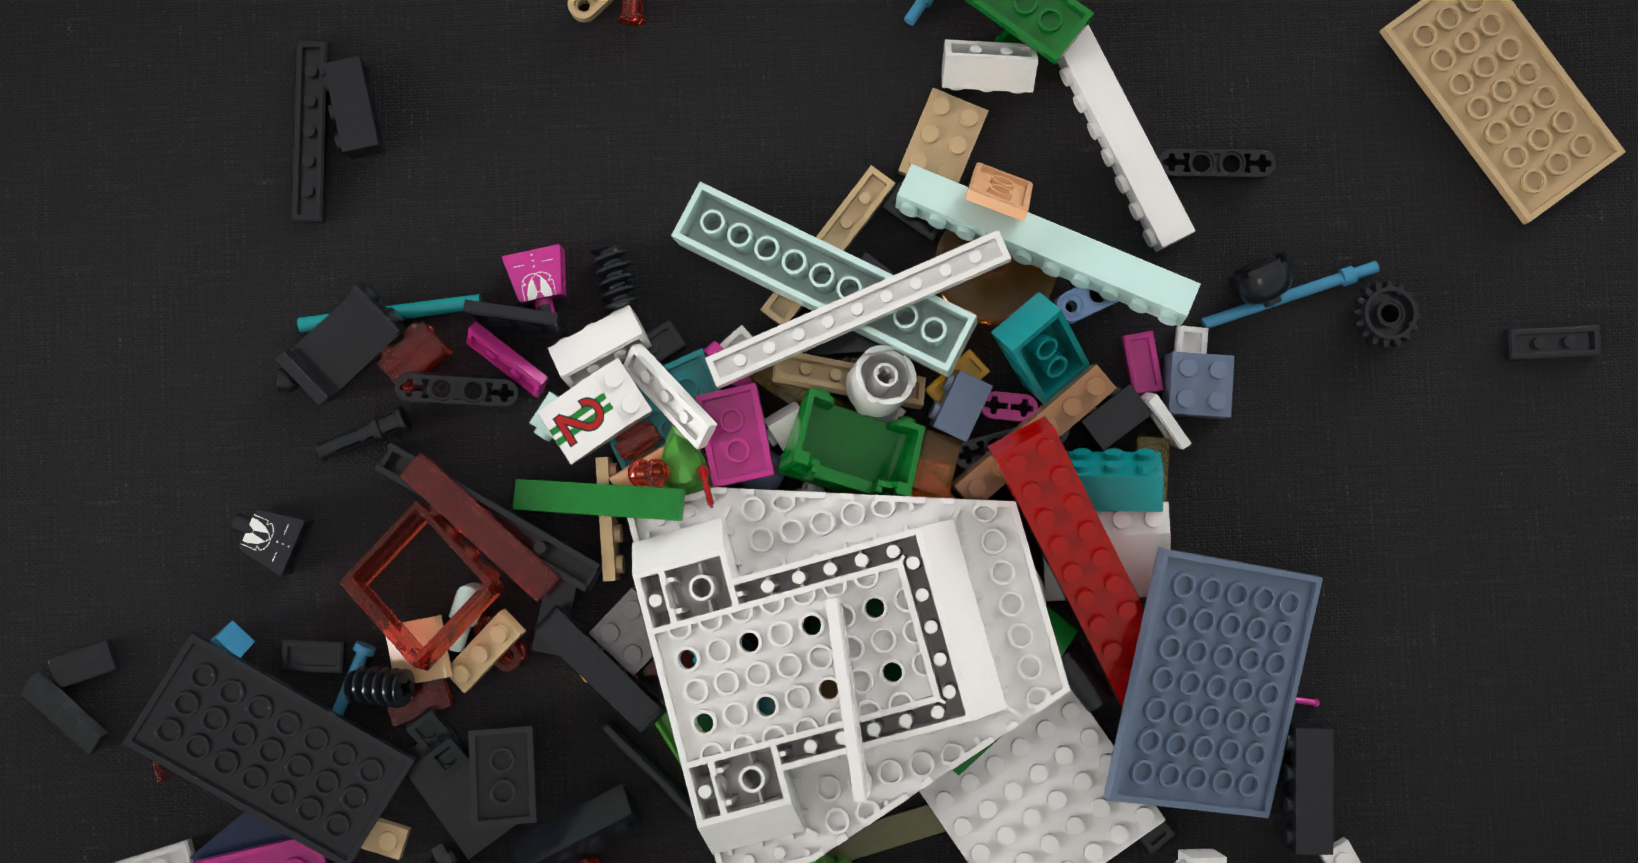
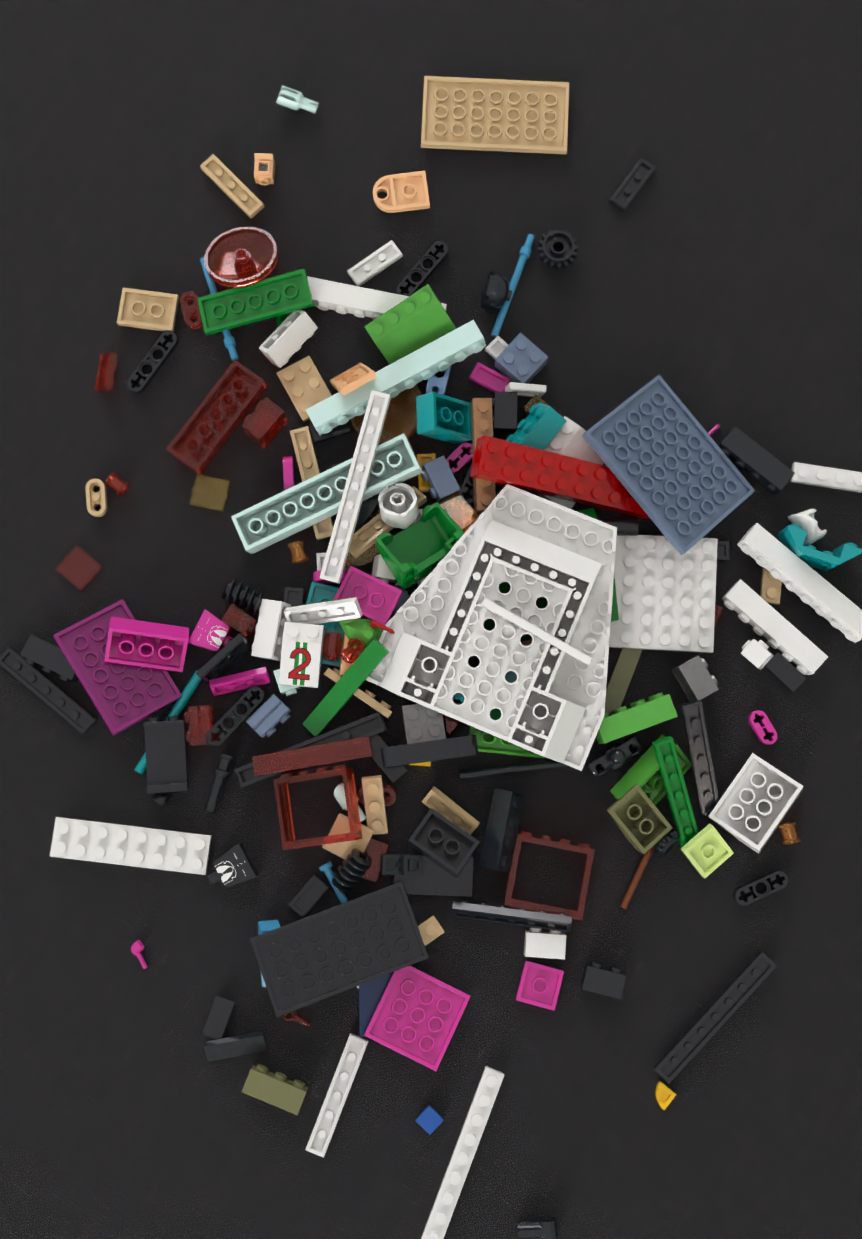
camera: 50 degrees left, 5 degrees down
none -> white plate [50,817,212,875]
none -> magenta plate [53,599,182,736]
none -> clear red piece [56,546,102,591]
none -> dark pink slope [104,617,189,672]
none -> dark pink hand [131,940,148,969]
none -> clear red brick [166,360,268,476]
none -> clear yellow piece [190,474,230,511]
none -> clear red slope [221,604,256,637]
none -> clear red brick [242,397,288,449]
none -> olive brick [242,1064,308,1115]
none -> sand blue brick [246,694,291,738]
none -> dark pink beam [283,456,295,491]
none -> clear orange bush [288,541,308,564]
none -> white tile [347,240,403,287]
none -> bright green slope [364,284,457,364]
none -> light nougat plate [373,171,430,213]
none -> tan plate [422,786,480,835]

